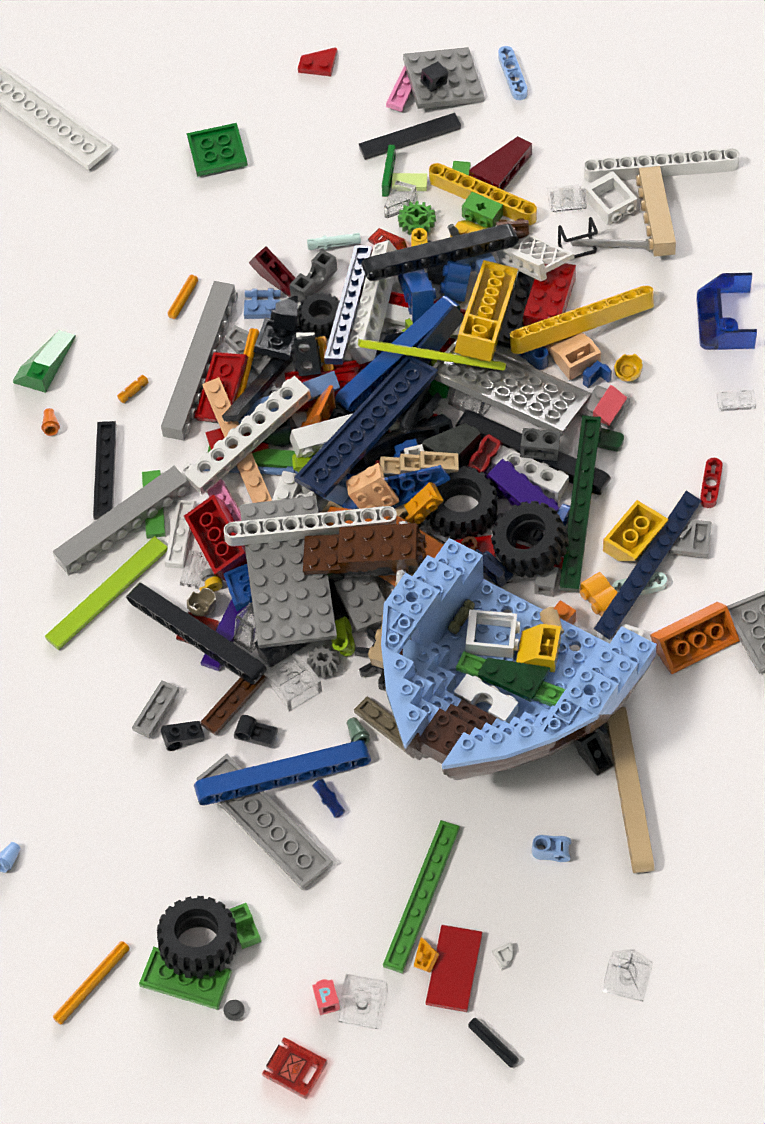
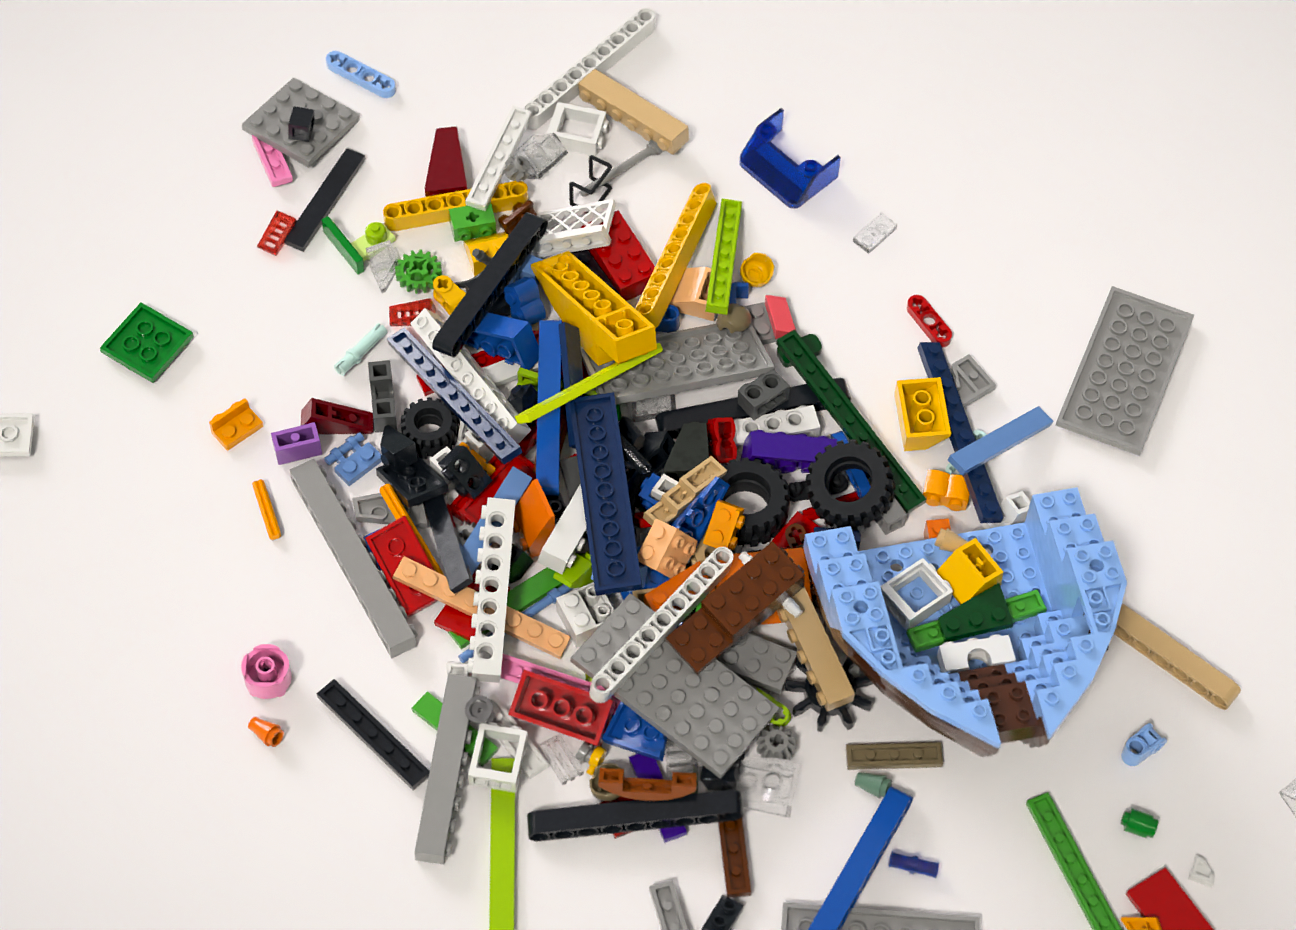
camera: 50 degrees left, 0 degrees up
wedge [13,330,76,393] -> none
light orange axle [117,375,148,403] -> none
black plate [234,715,278,748] -> none
red wing [298,47,337,77] -> none
bright green tile [452,161,471,175] -> none
orange slope [650,602,740,674] -> none
none -> light orange bracket [209,398,264,451]
none -> bright pink brick [241,644,292,699]
none -> clear red slope [257,210,297,256]
none -> medium lavender brick [271,422,322,465]
none -> lime piece [365,222,387,246]
none -> flat silver piece [465,695,496,724]
none -> white tile [466,106,533,211]
none -> white window [468,722,528,793]
none -> light grey gear [504,155,531,182]
none -> dark orange slope [598,768,697,801]
none -> lime tile [705,198,742,315]
none -> dark tan hair [716,303,752,333]
none -> medium blue tile [948,406,1053,476]
none -> green brick [1120,808,1159,838]

